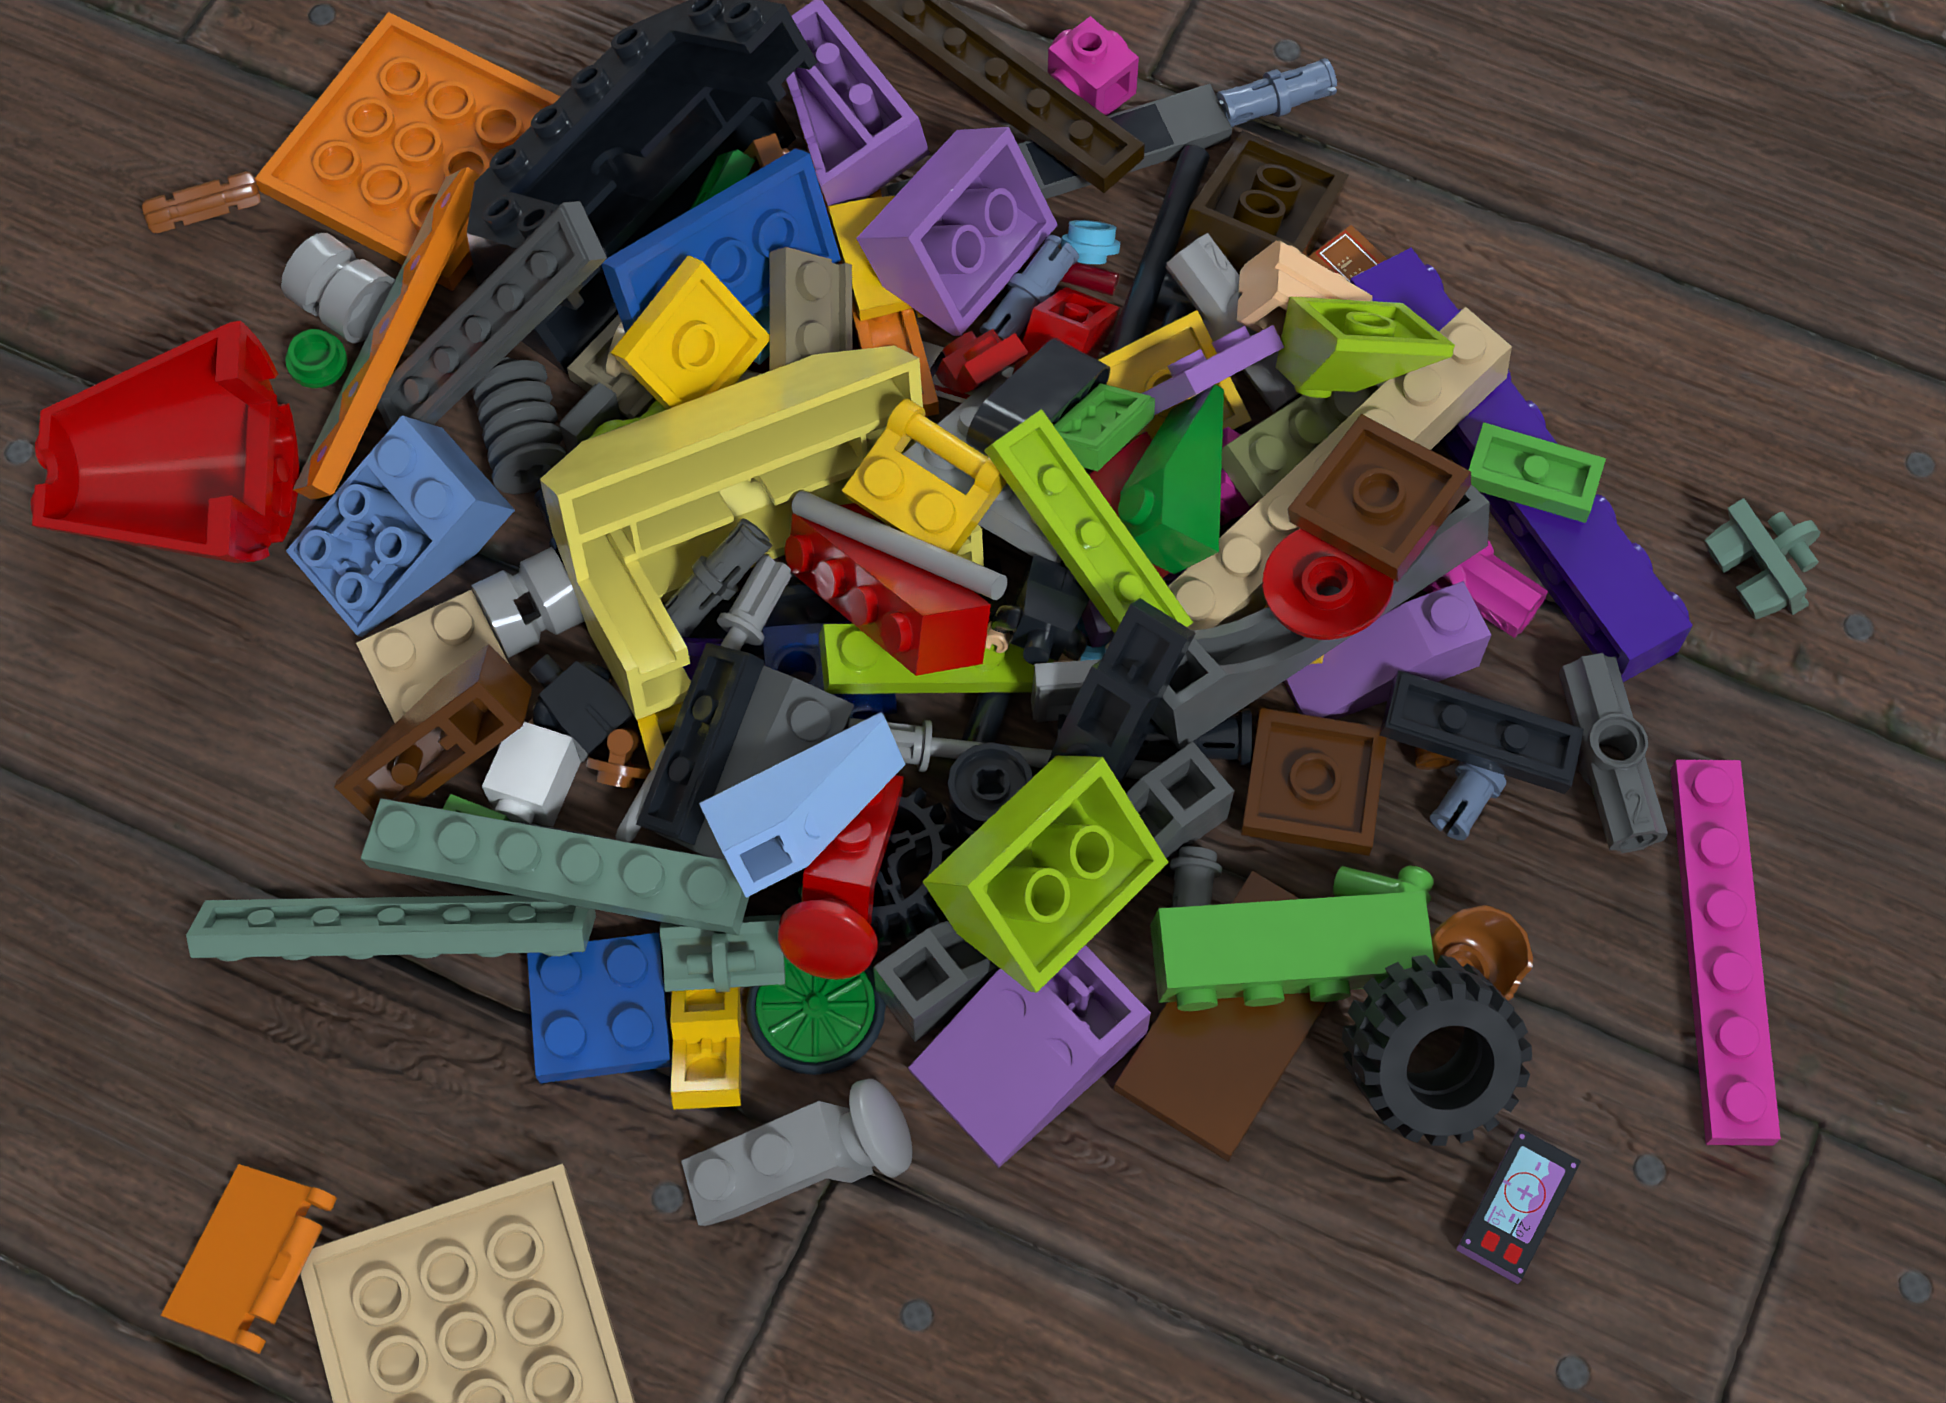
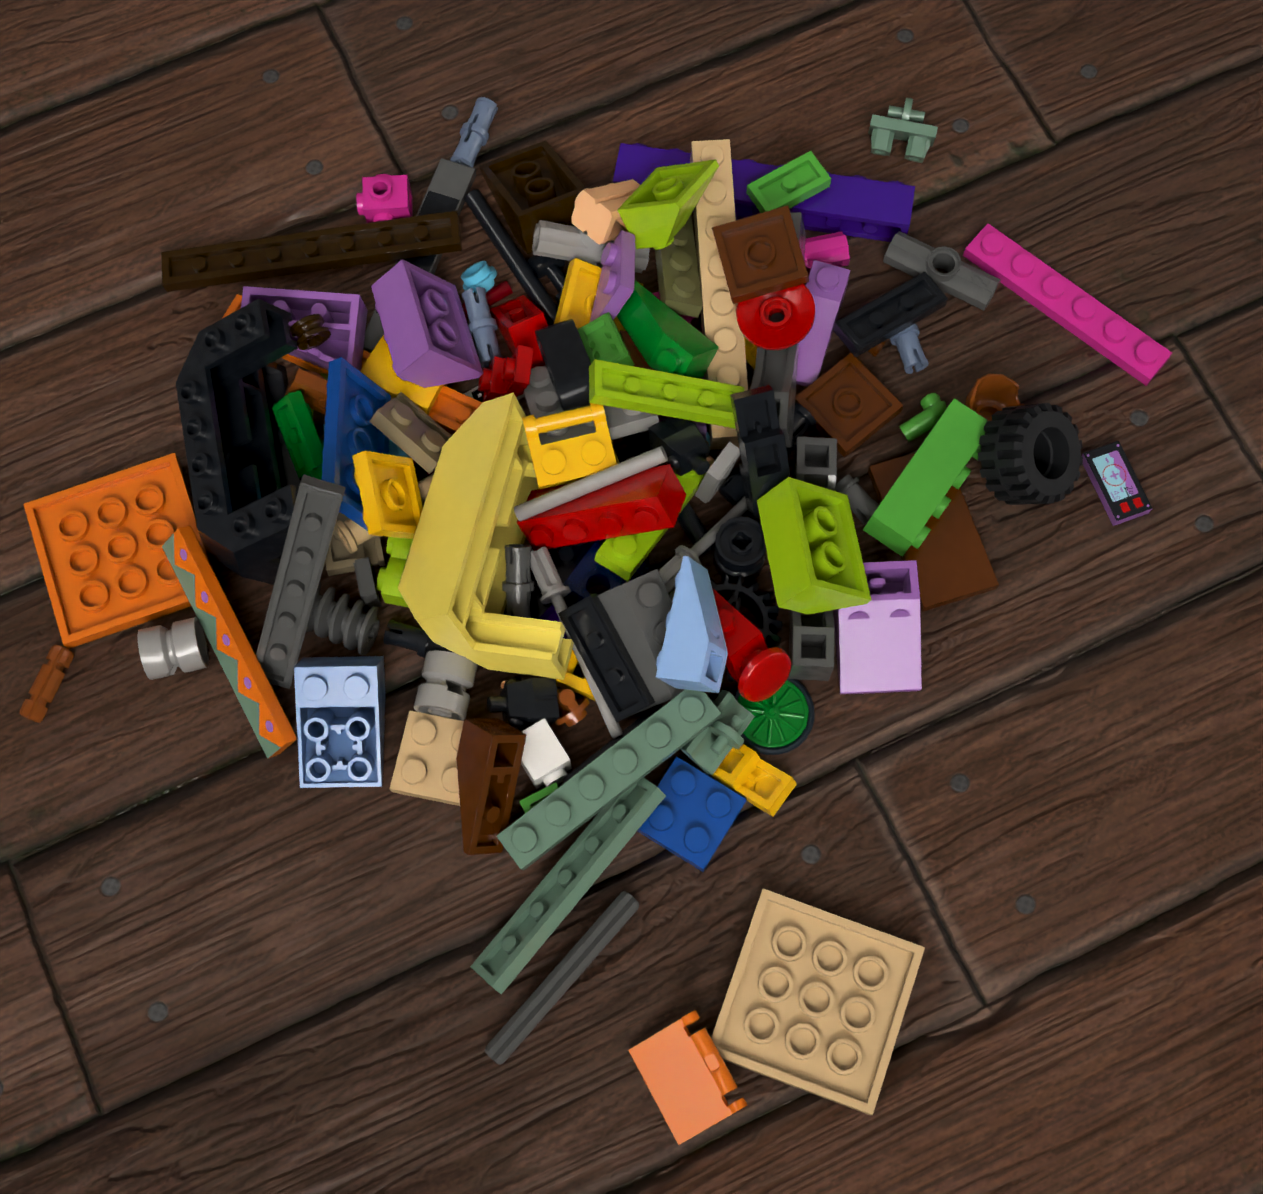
camera: 50 degrees left, 5 degrees up
red cone [31,321,299,563] -> none
green plate [285,329,348,388] -> none
light grey piece [682,1079,912,1226] -> none
dark orange tile [1308,225,1387,282] -> none
none -> dark brown bush [290,314,331,350]
none -> dark grey axle [484,891,639,1065]

